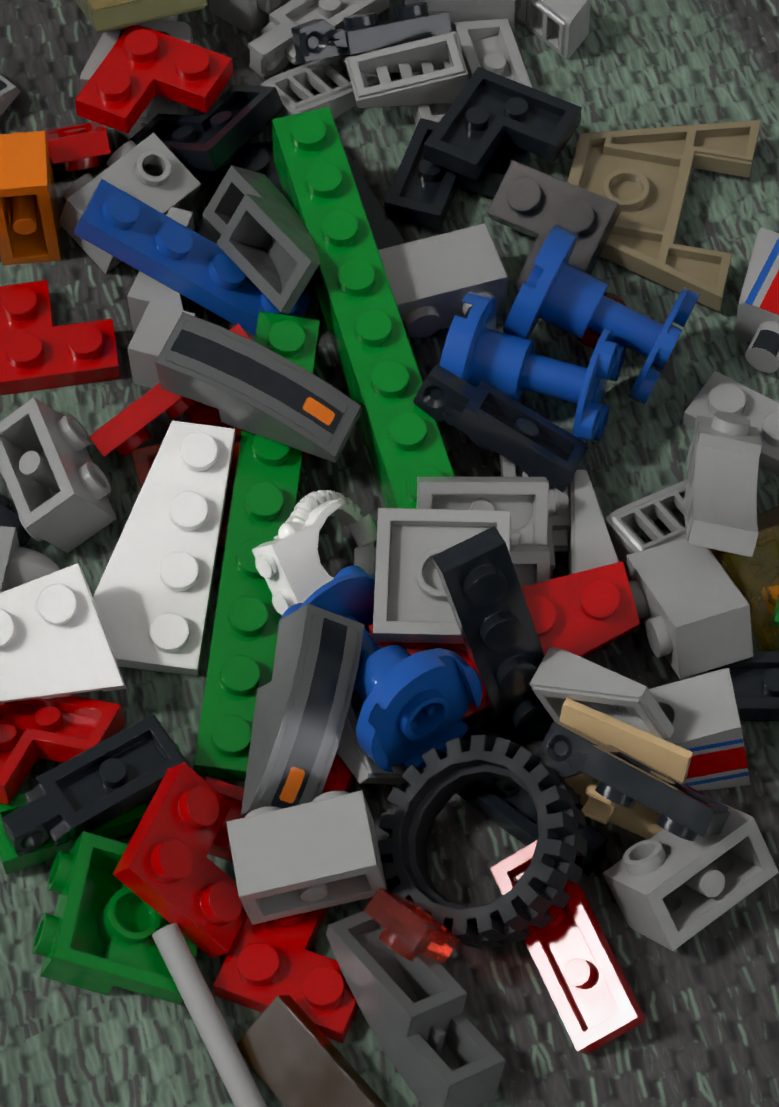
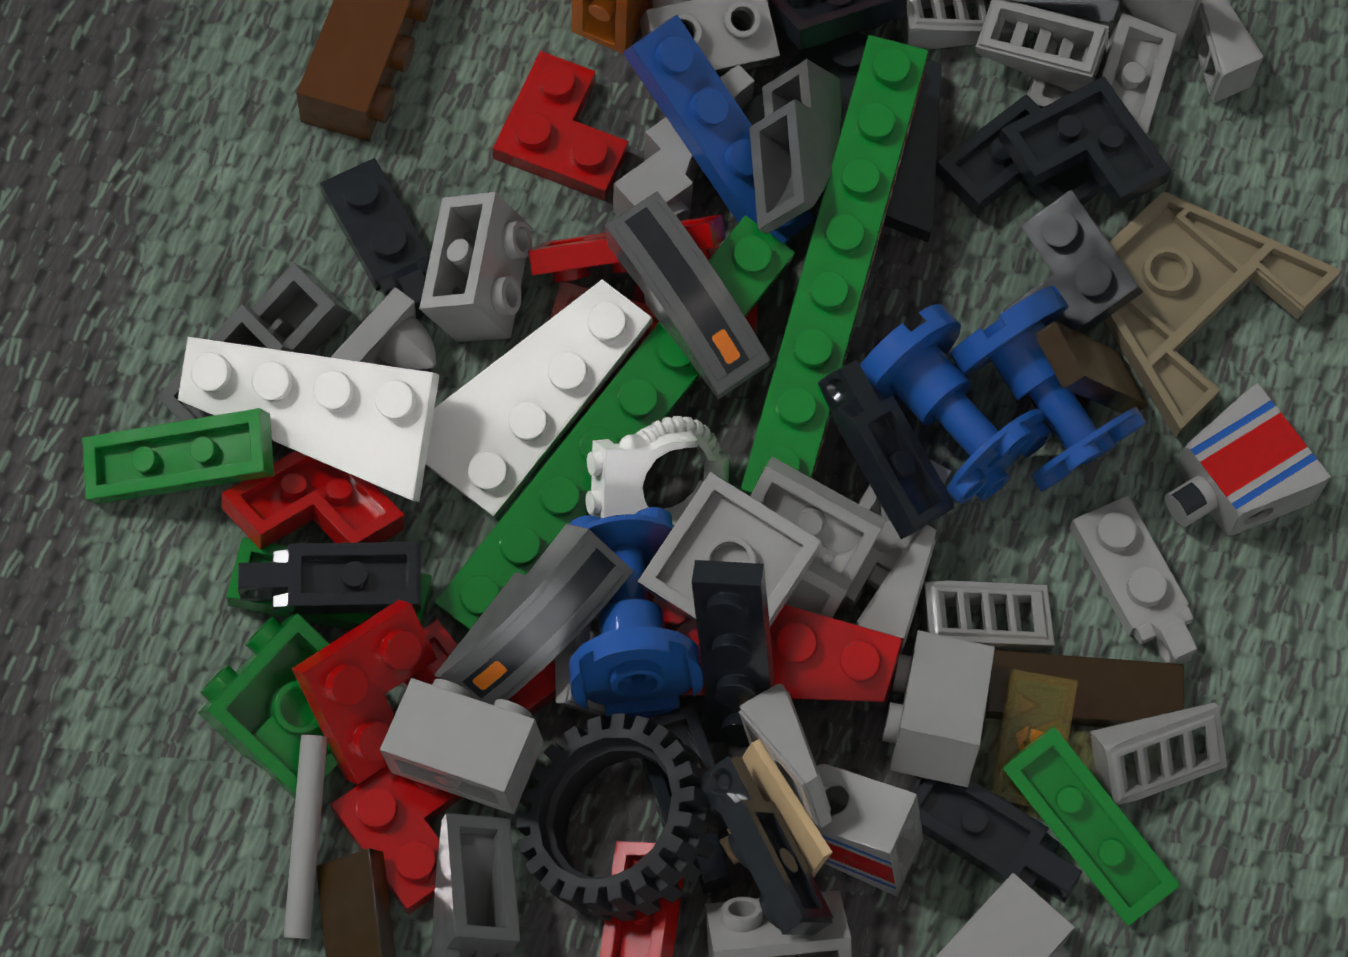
camera: 25 degrees right, 10 degrees up
clear red plate [364,888,460,963] -> none
light grey brick [378,223,508,338] -> none
light grey slope [683,412,762,557] -> none
none -> dark brown tile [1036,321,1149,414]

